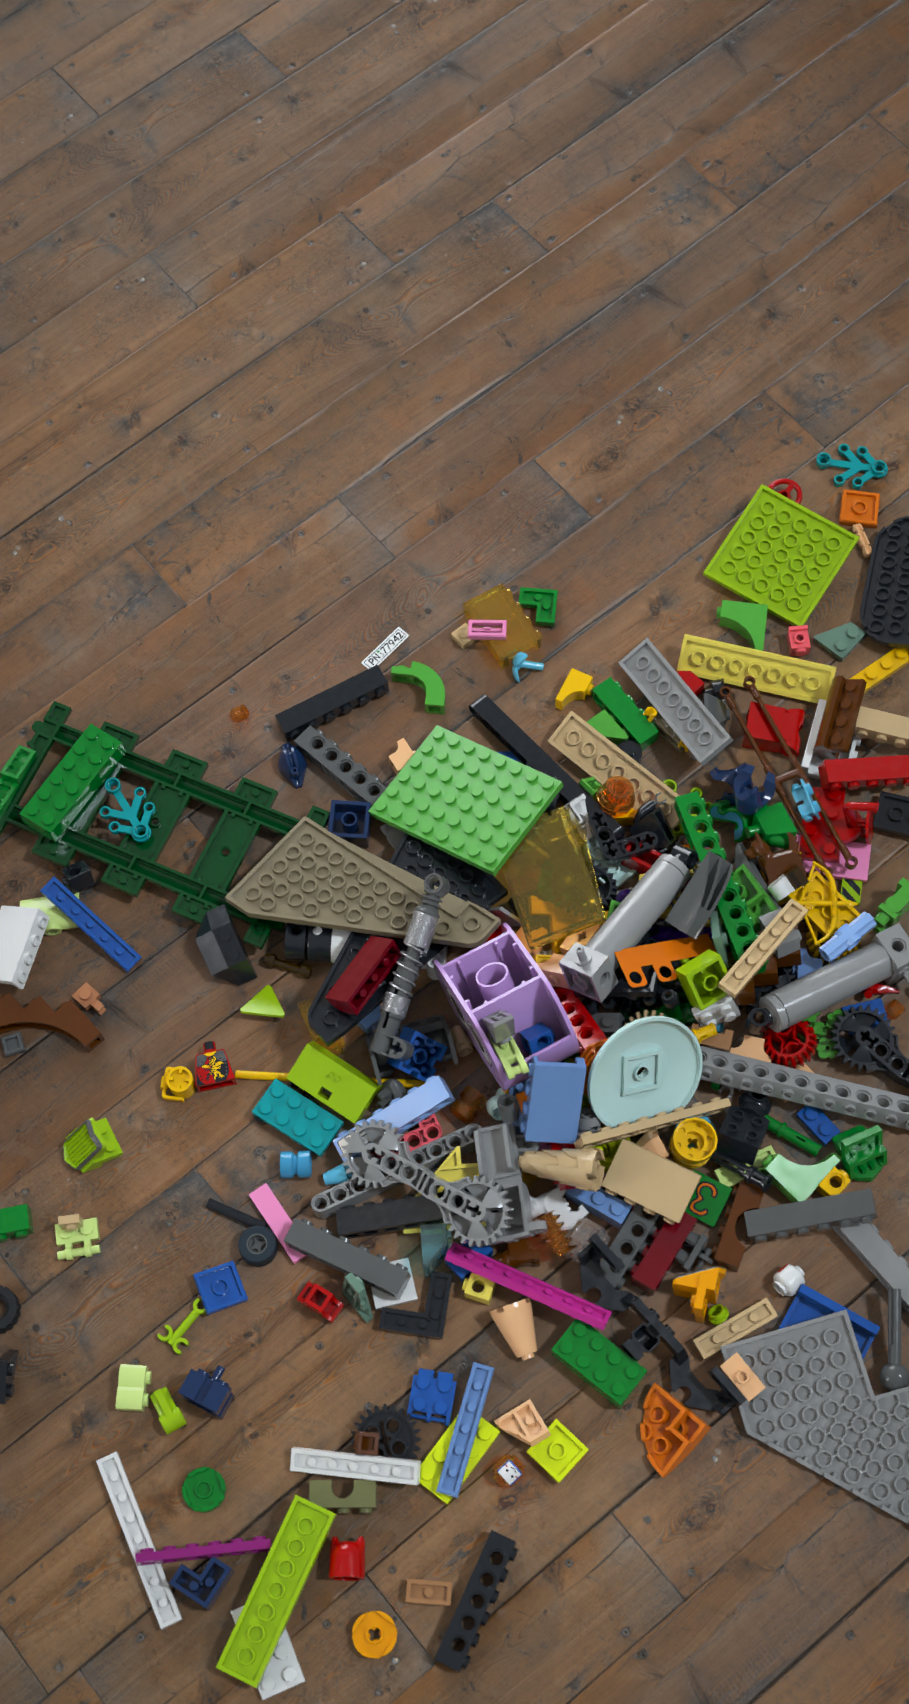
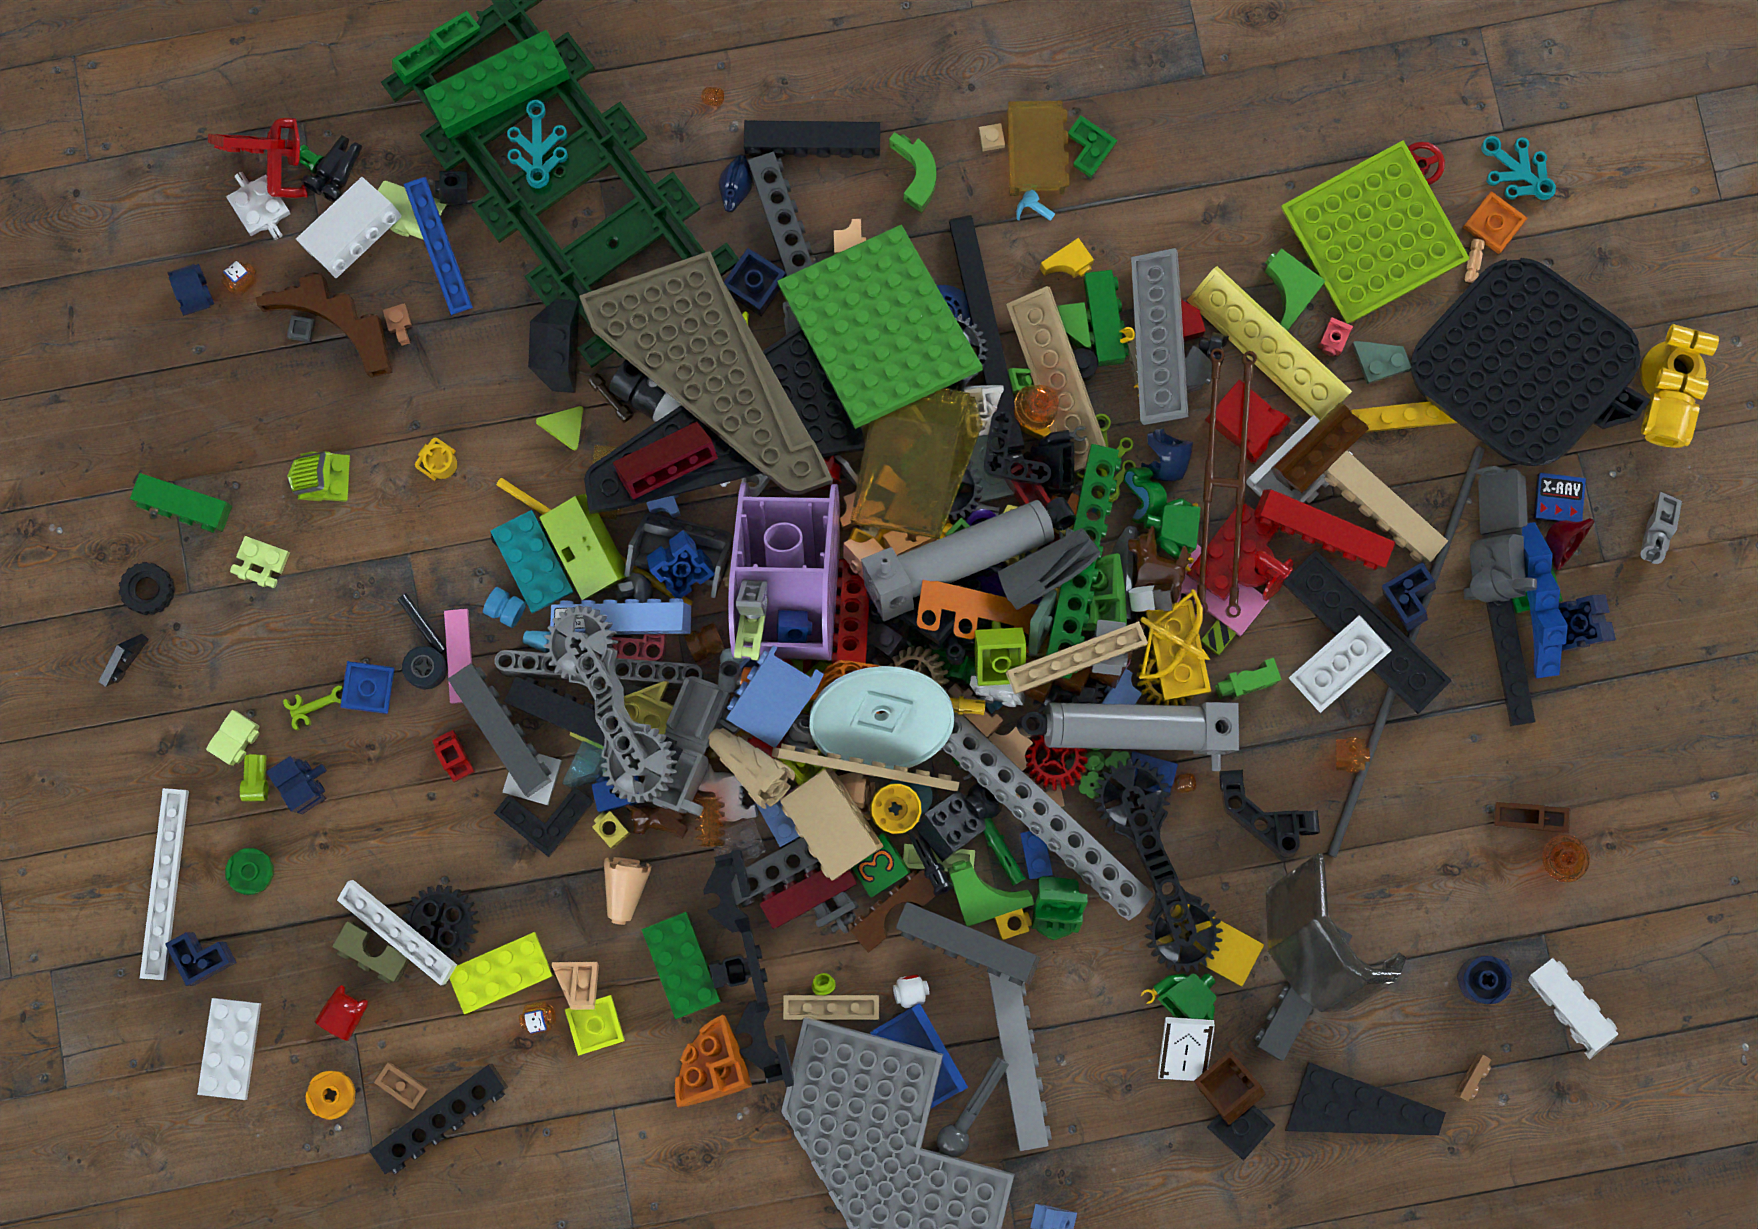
camera: 25 degrees right, 15 degrees up
tan plate [58,1214,83,1232] -> none
magenta plate [135,1536,271,1566] -> none
torso [195,1041,237,1093] -> none
lime plate [216,1495,337,1688] -> none
sand green wing [341,1272,373,1324] -> none
reddish brown slope [353,1430,380,1456] -> none
white sticker [361,627,410,669] -> none
dark grey piece [369,873,450,1061] -> none
blue plate [407,1368,457,1426] -> none
medium blue tile [436,1362,495,1499] -> none
dark pink plate [445,1242,612,1331] -> none
bright pink tile [468,620,507,640] -> none
light orange piece [672,1266,727,1323] -> none
light nougat brick [720,1352,766,1401] -> none
dark blue piece [732,764,775,816] -> none
medium azure hinge [791,779,821,822] -> none
light blue piece [818,911,876,963] -> none
red bar [862,984,900,998] -> none

